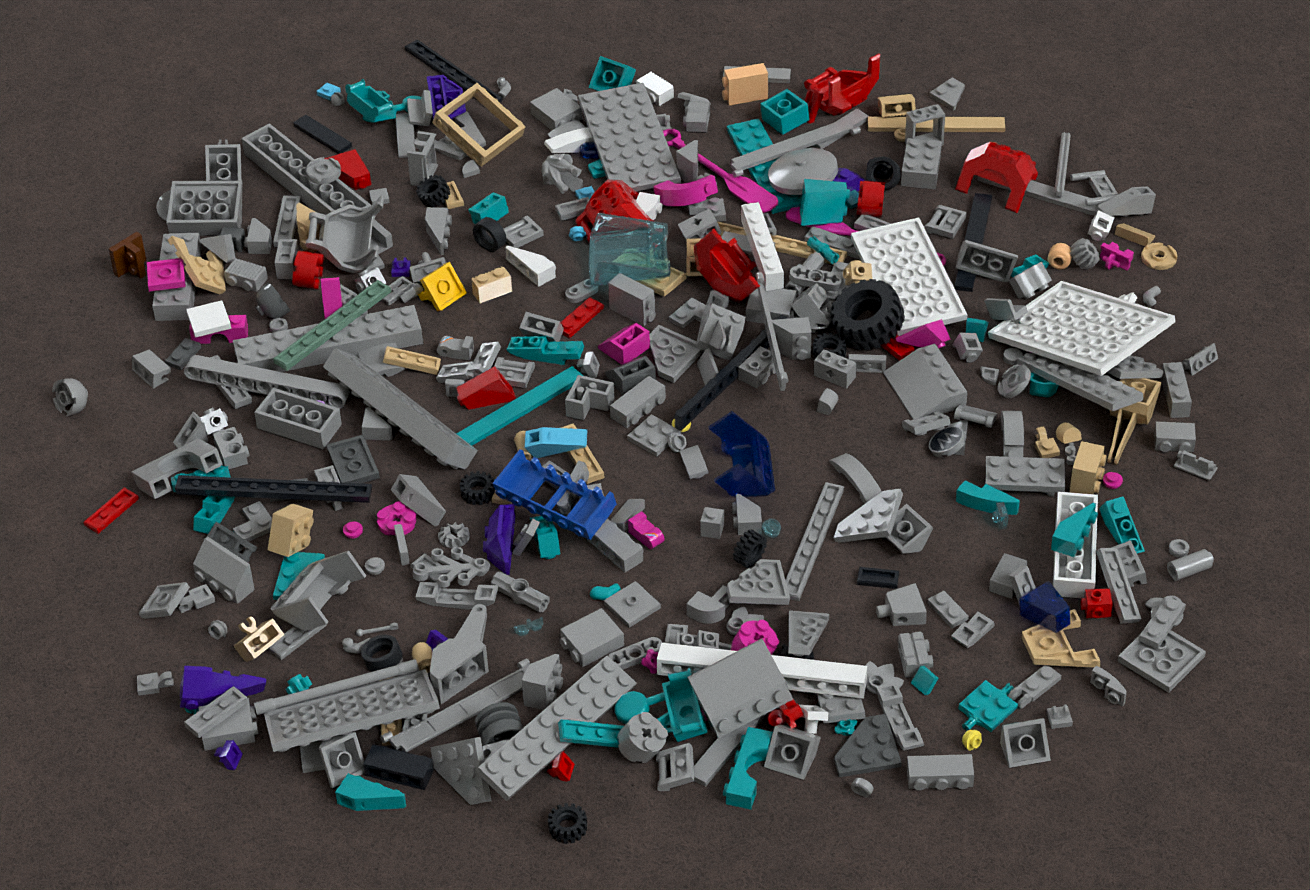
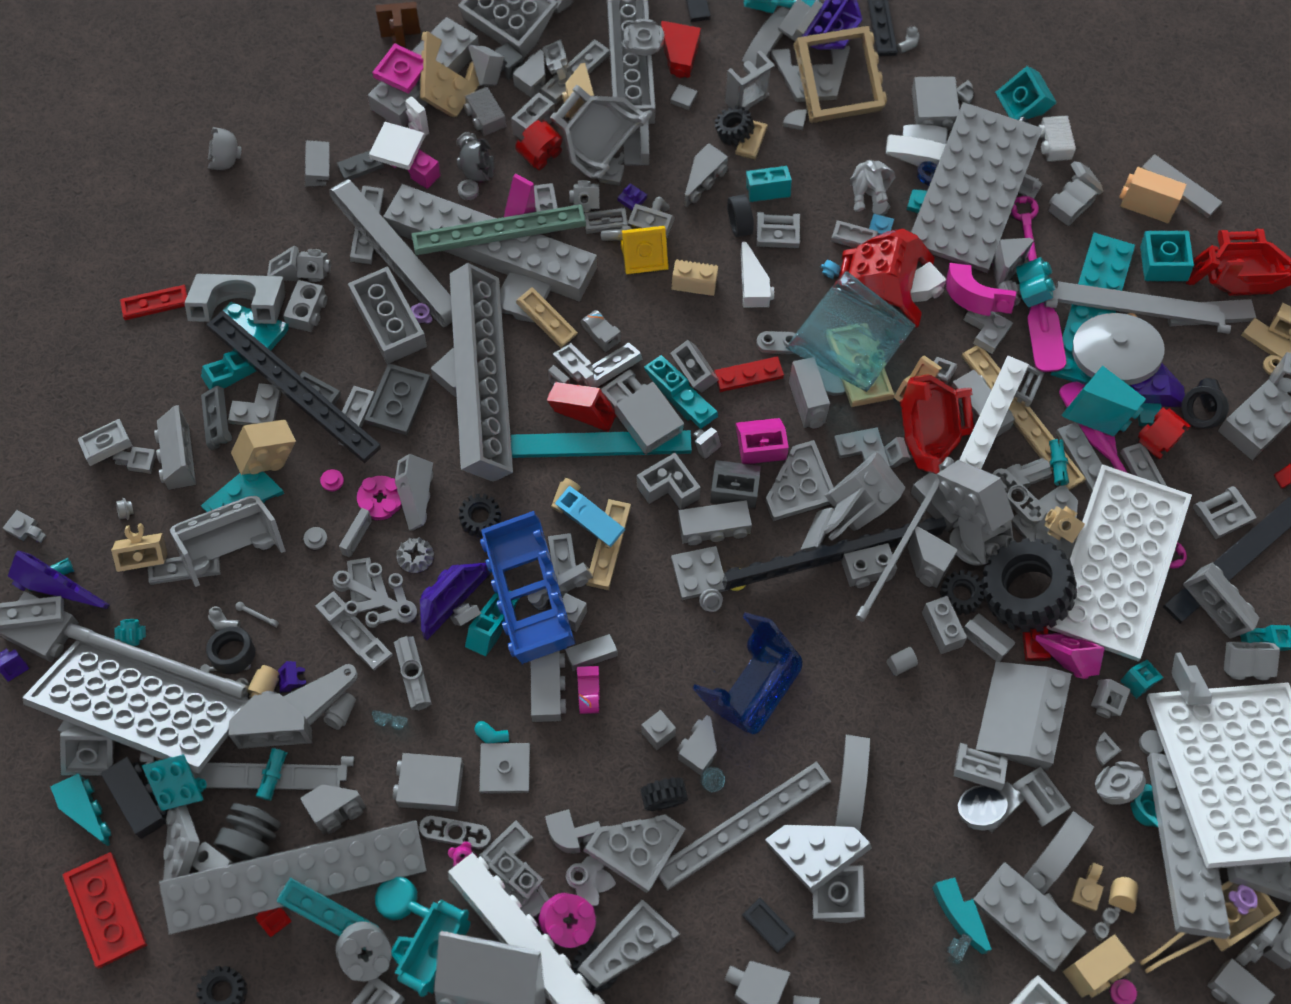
camera: 35 degrees right, 20 degrees up
light grey brick [678,209,722,242] -> none
light grey slope [680,445,708,479] -> none
none -> red plate [62,852,148,969]
none -> teal hinge [142,754,207,811]
none -> teal pin [256,748,287,801]
none -> light grey cone [323,692,356,730]
none -> white plate [405,96,429,136]
none -> light grey plate [457,132,477,149]
none -> light grey hinge [542,40,569,81]
none -> light grey brick [615,382,684,455]
none -> light grey brick [937,460,1014,532]
none -> teal brick [1016,257,1055,308]
none -> lavender plate [1228,885,1258,915]
none -> light grey wing [1236,917,1283,966]

